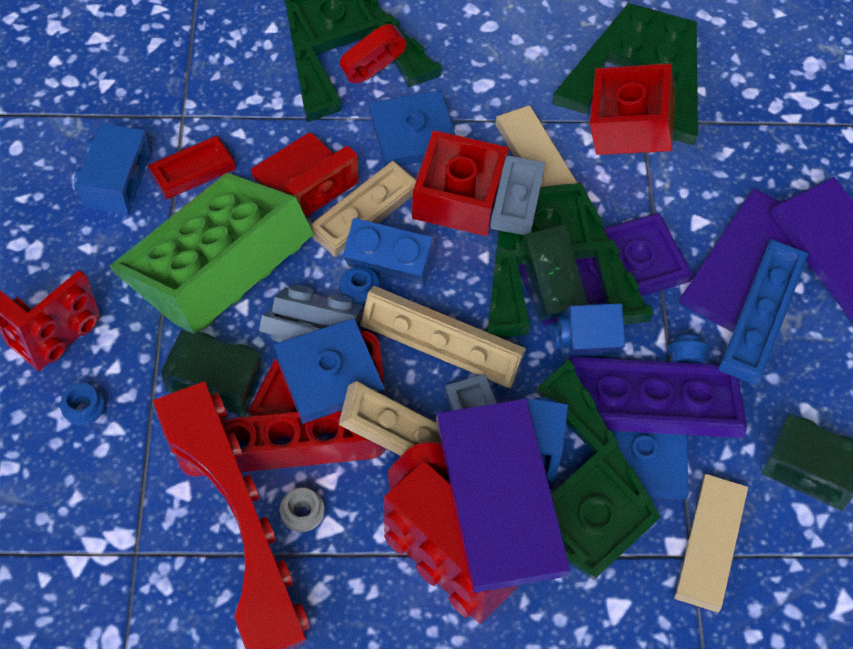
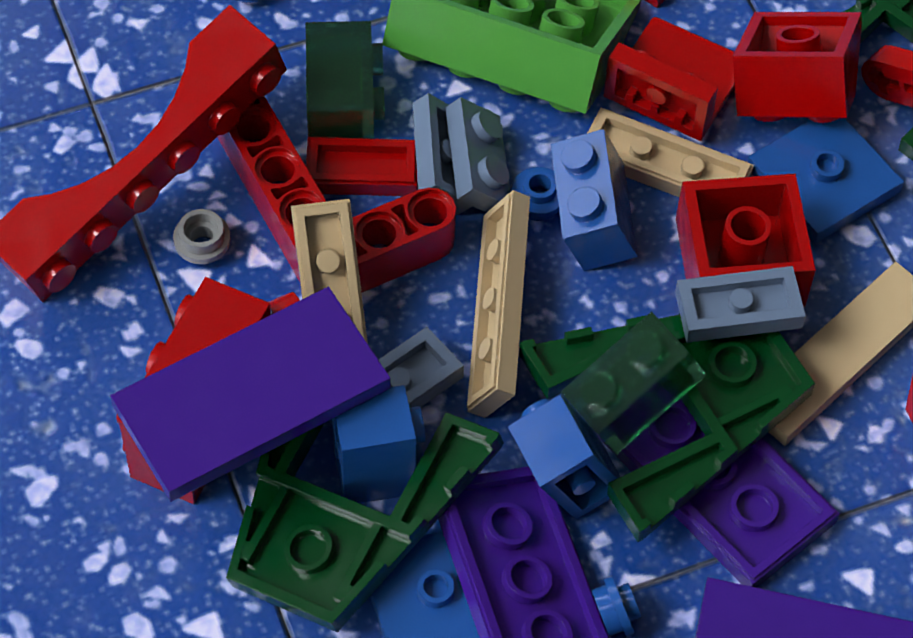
camera: 70 degrees right, 0 degrees up
blue plate [273,318,385,424] -> none
none -> red slope [733,12,862,123]

